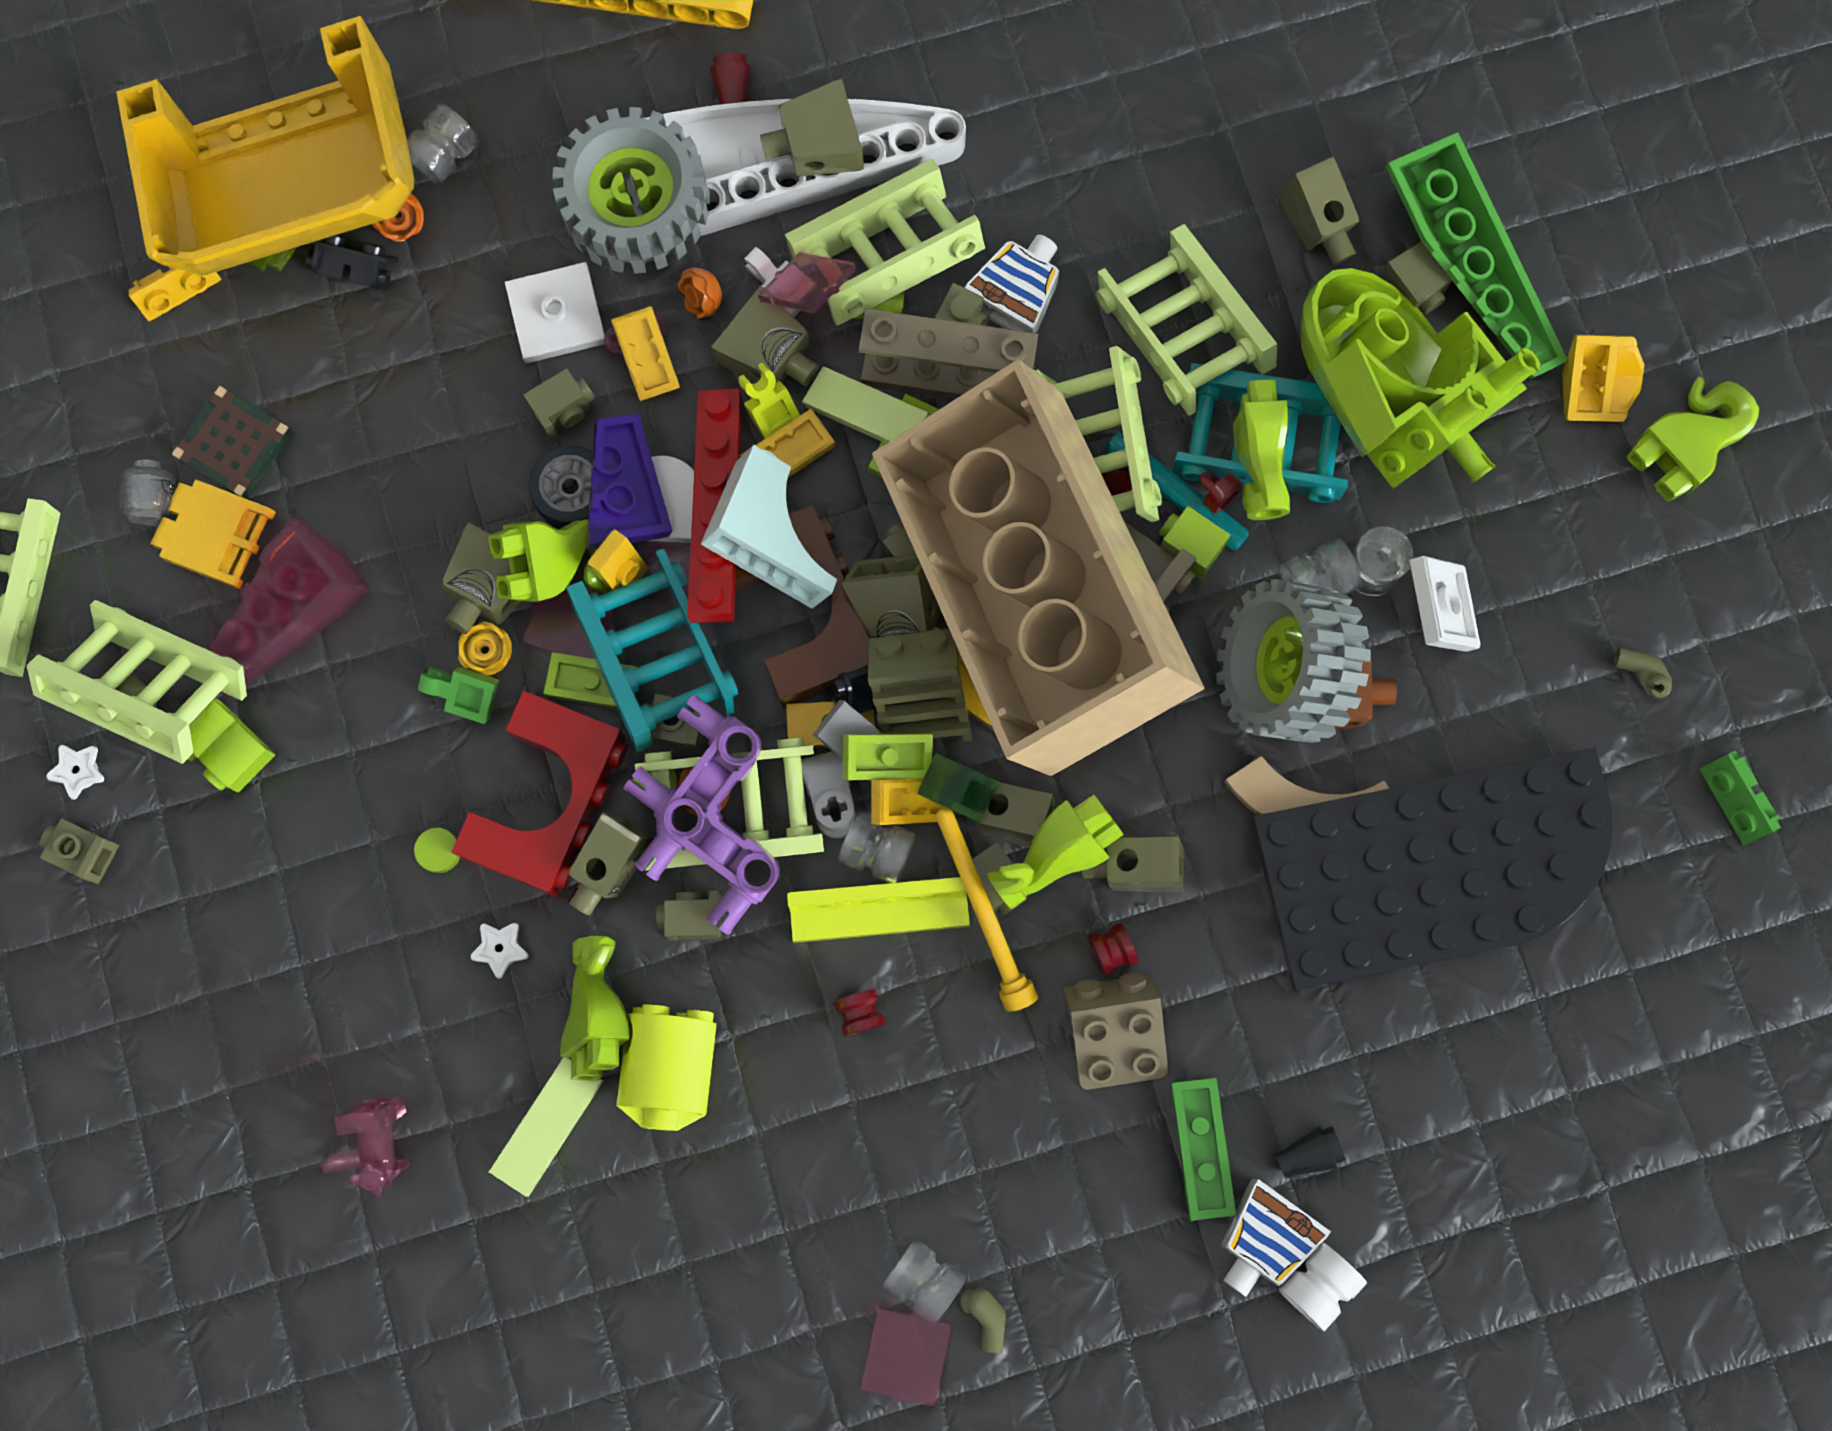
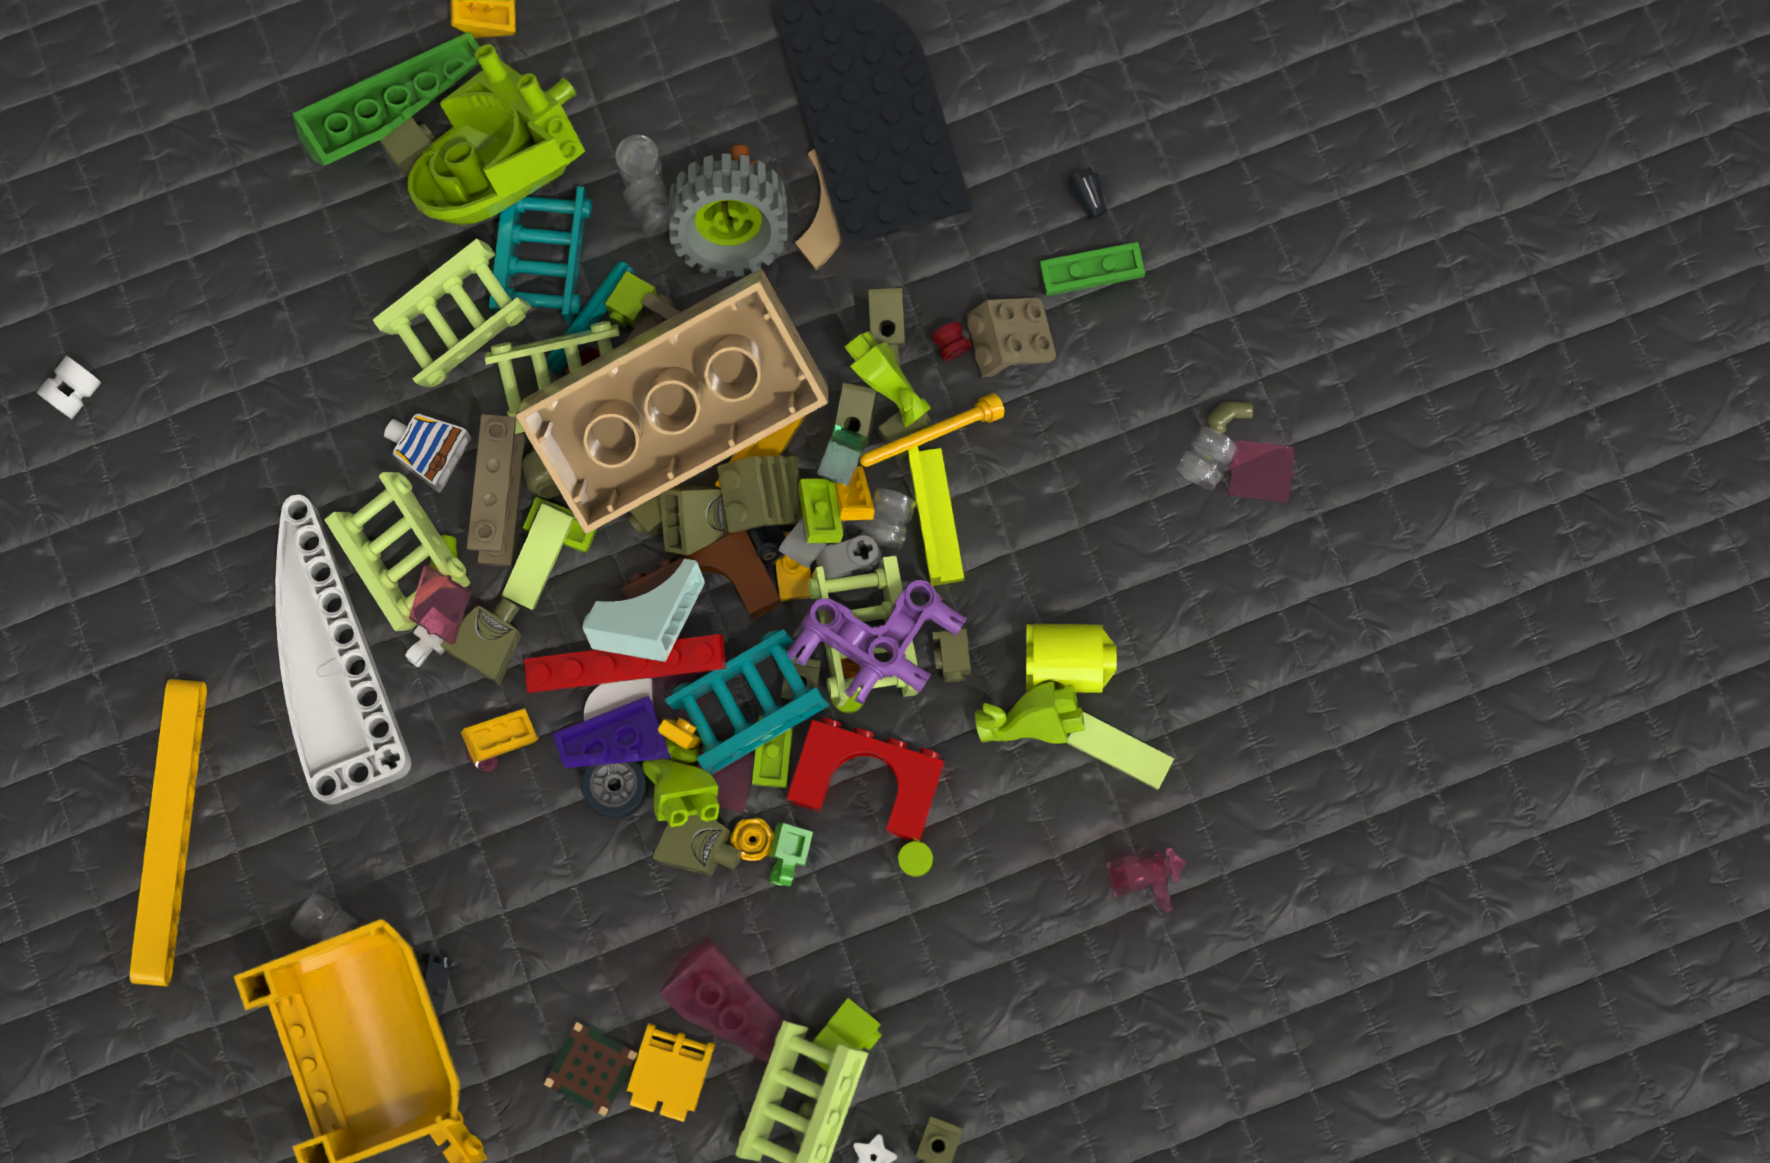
camera: 90 degrees left, 0 degrees up
clear head [117,460,176,526] -> none
white plate [471,923,528,979] -> none
white plate [505,262,607,364] -> none
olive brick [523,368,595,442] -> none
light grey wheel [552,107,710,274] -> none
olive torso [568,813,655,915] -> none
orange plate [677,267,722,319] -> none
dark red cone [710,53,751,105] -> none
neon yellow plate [739,363,800,439] -> none
yellow plate [741,409,836,478] -> none
olive torso [760,79,864,176] -> none
dark red wheel [833,989,886,1037] -> none
olive brick [934,283,990,326] -> none
dark red tile [1199,472,1243,514] -> none
torso [1221,1179,1331,1297] -> none
lime hips [1233,380,1290,520] -> none
olive torso [1277,157,1359,266] -> none
white wheel [1278,1242,1367,1332] -> none
white plate [1409,556,1481,652] -> none

